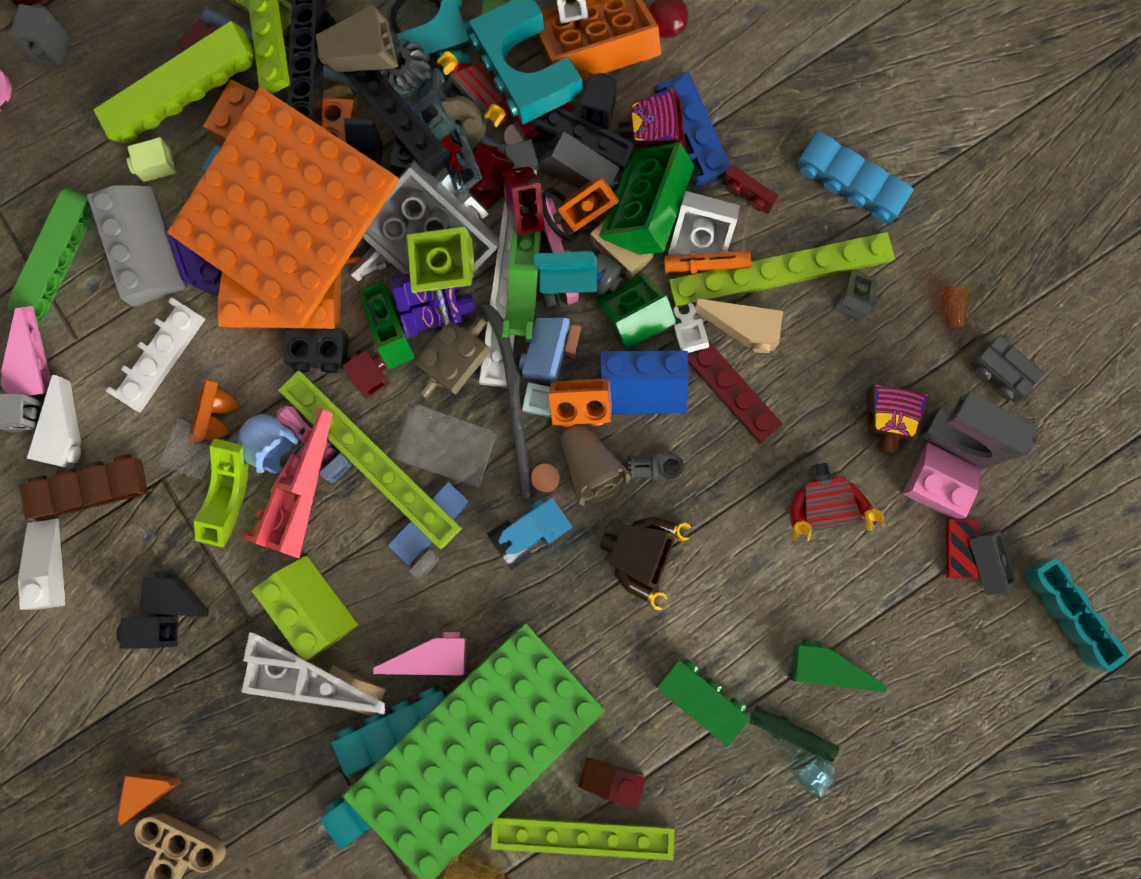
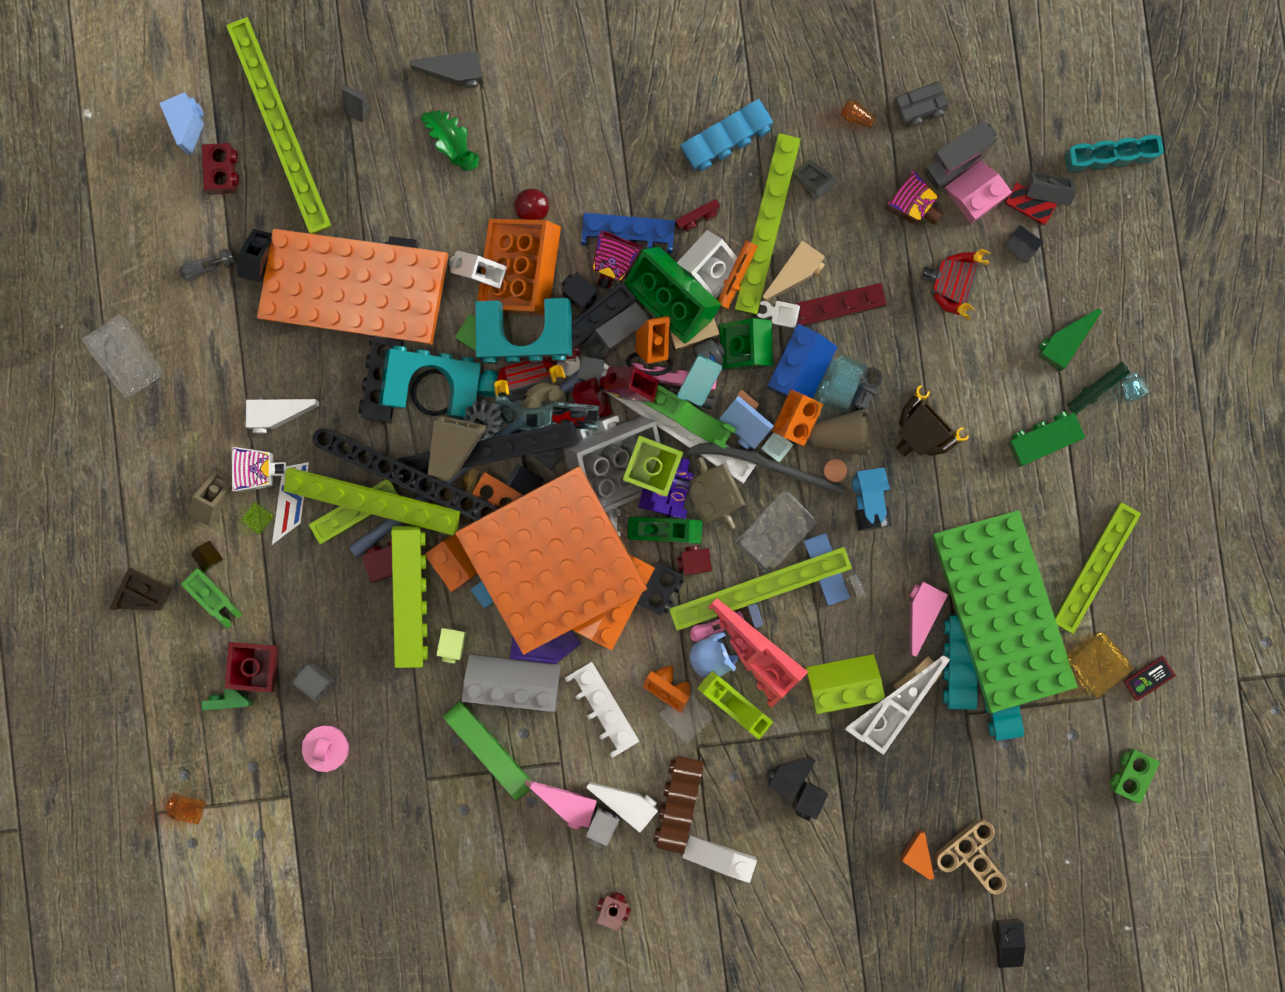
camera: 60 degrees left, 5 degrees up
dark red slope [578,757,646,809] -> none
none -> clear light blue brick [817,355,866,413]
none -> black piece [1004,225,1043,263]

